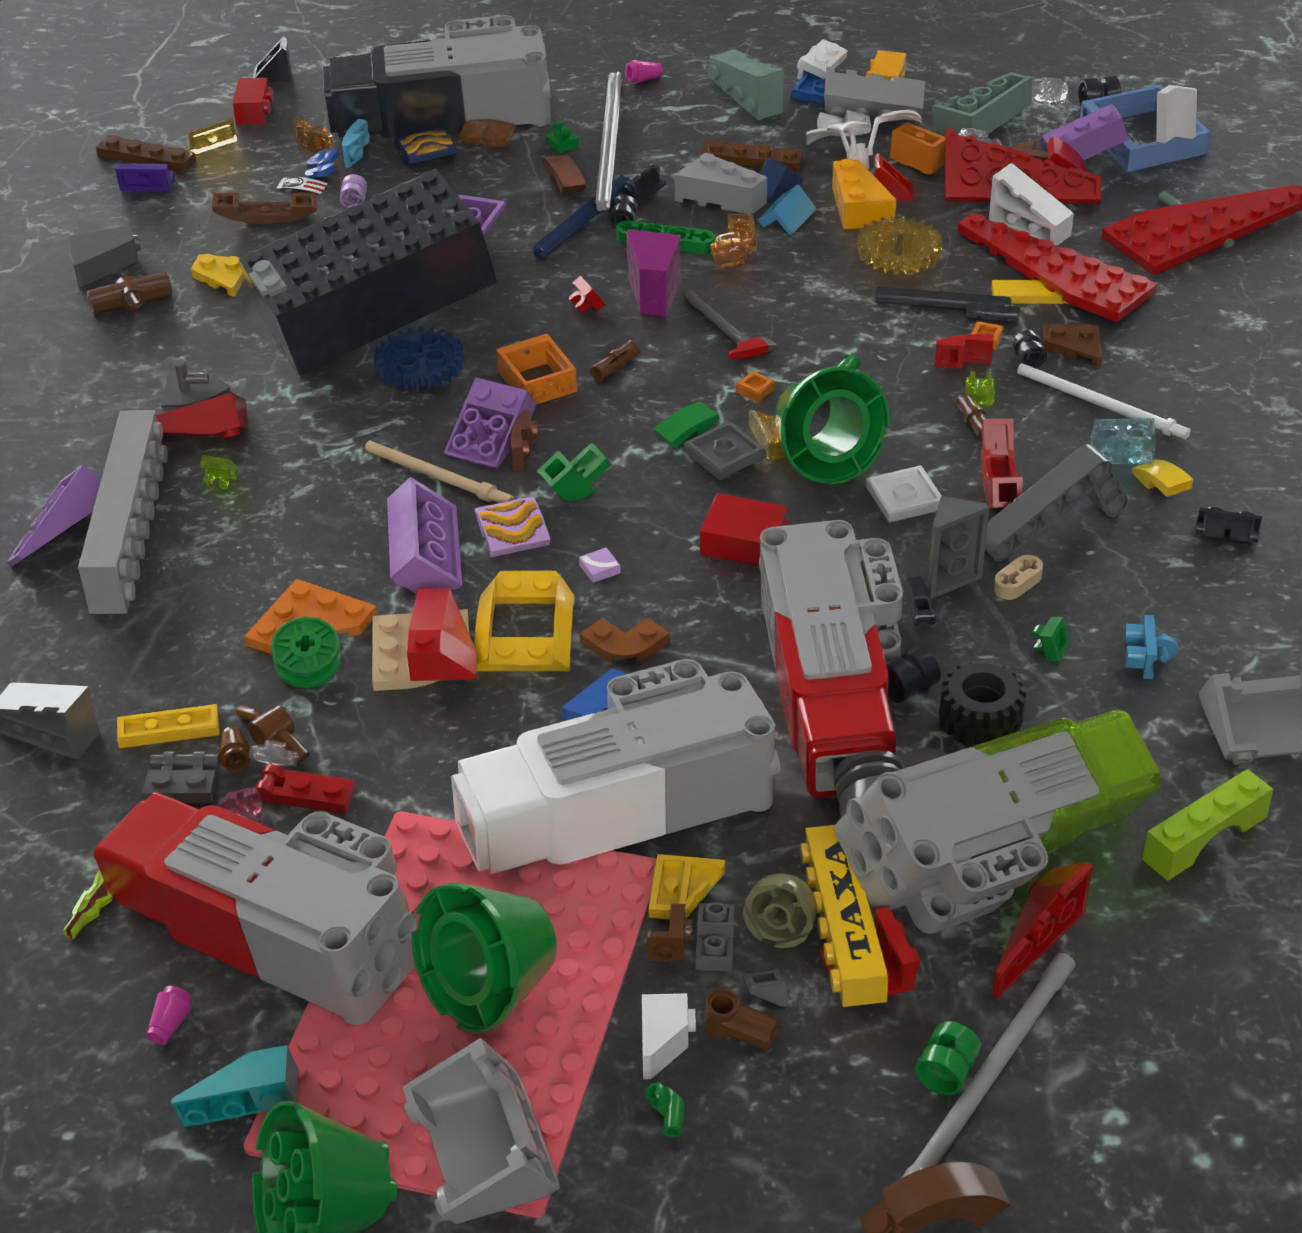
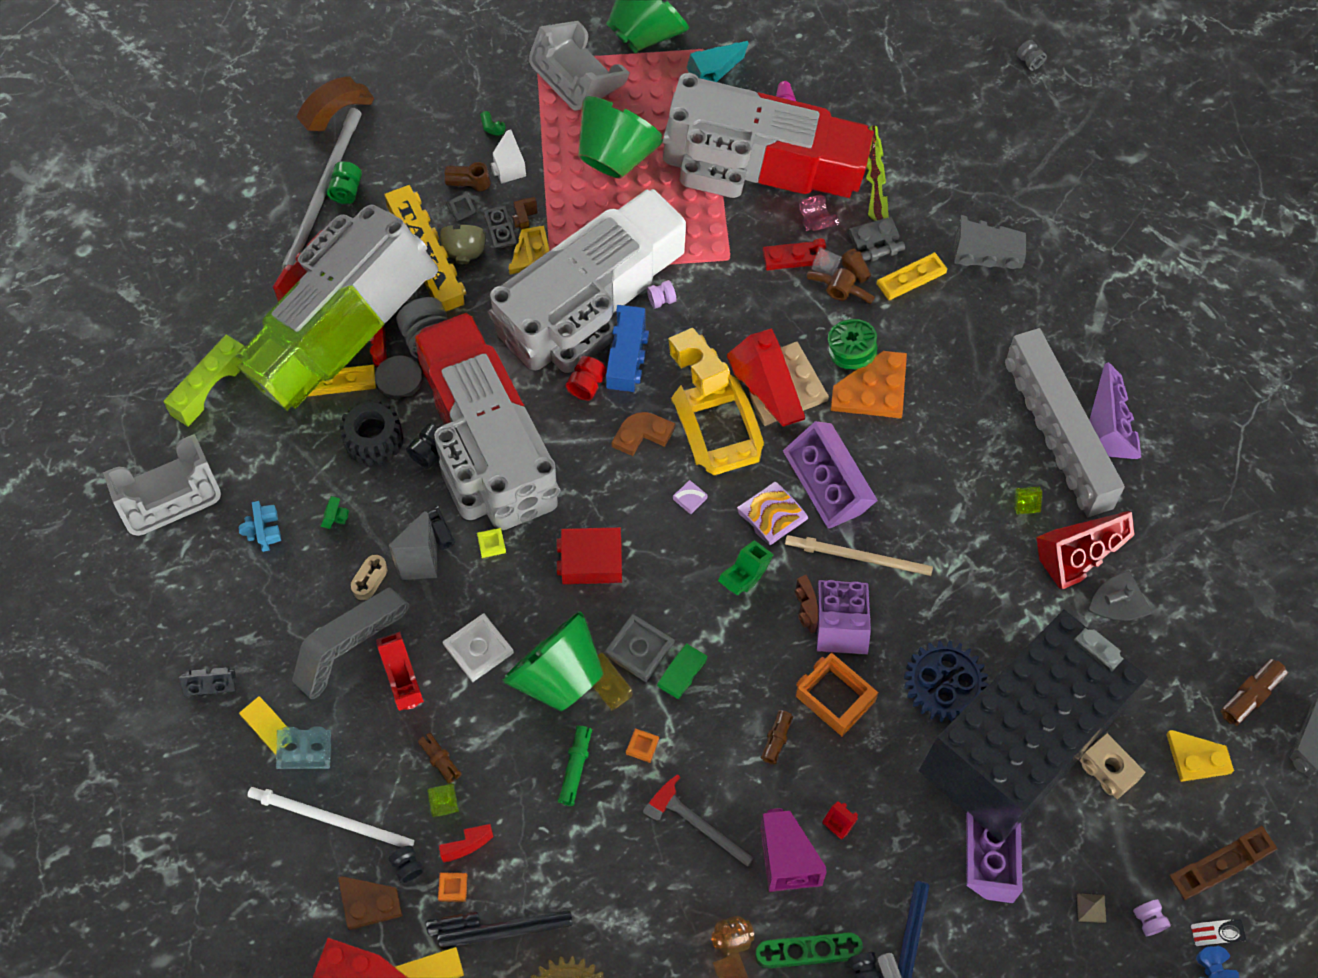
camera: 160 degrees right, 20 degrees up
none -> yellow arch [668,328,730,397]

